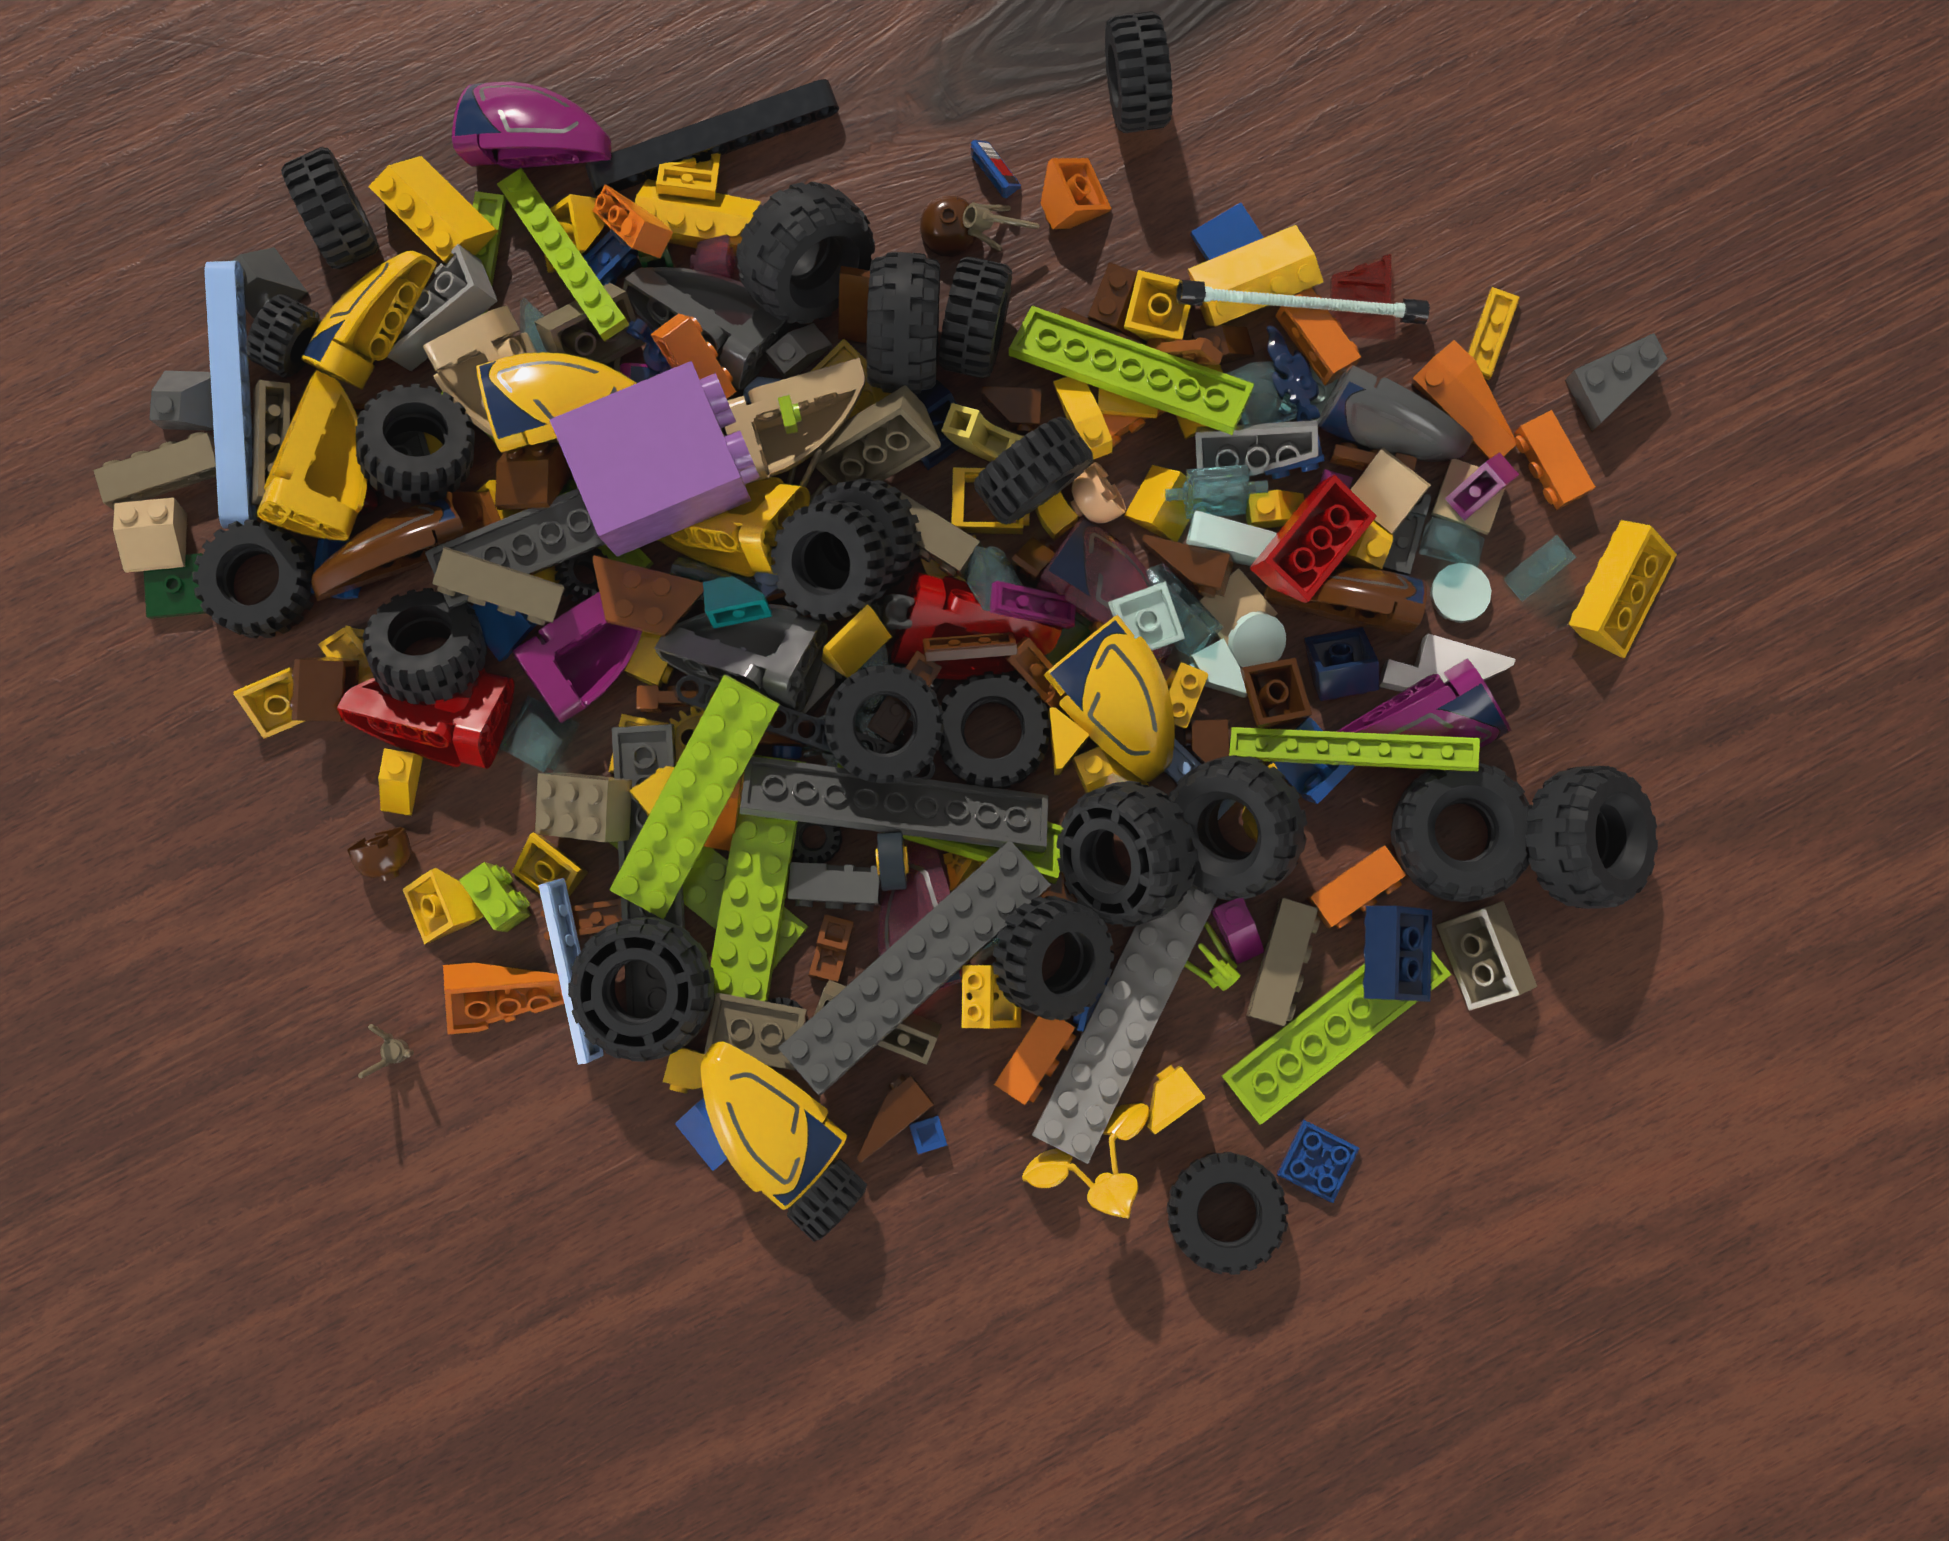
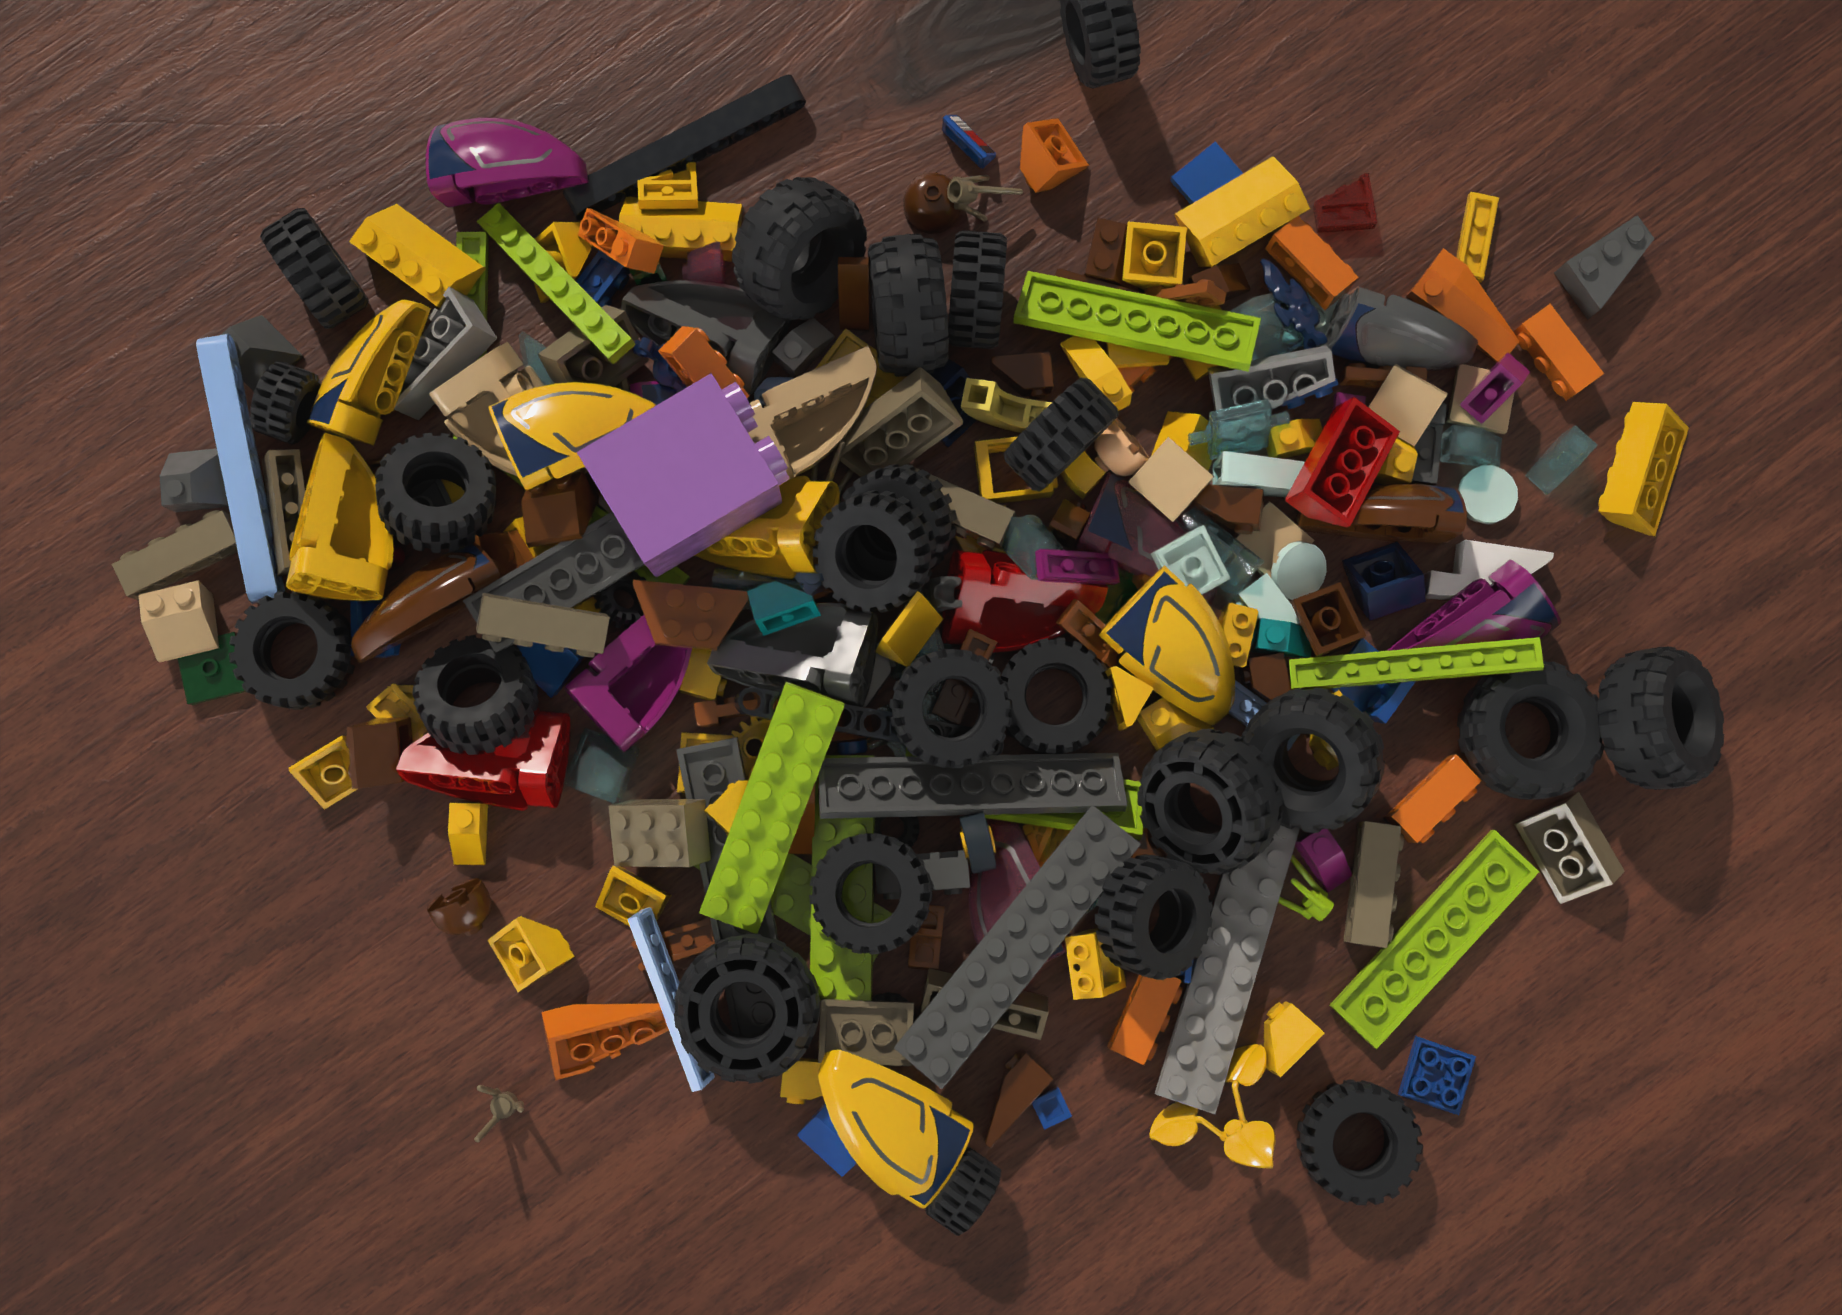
camera: 20 degrees left, 0 degrees up
lime brick [459,862,532,932] -> none
lime plate [778,395,802,434] -> none
reddish brown tile [923,632,1017,662] -> none
light aqua hose [1176,280,1430,324] -> none
dark blue slope [1363,906,1432,1002] -> none
none -> black tyre [809,833,932,955]
none -> tan tile [1128,437,1214,522]
none -> teal slope [1251,618,1312,658]

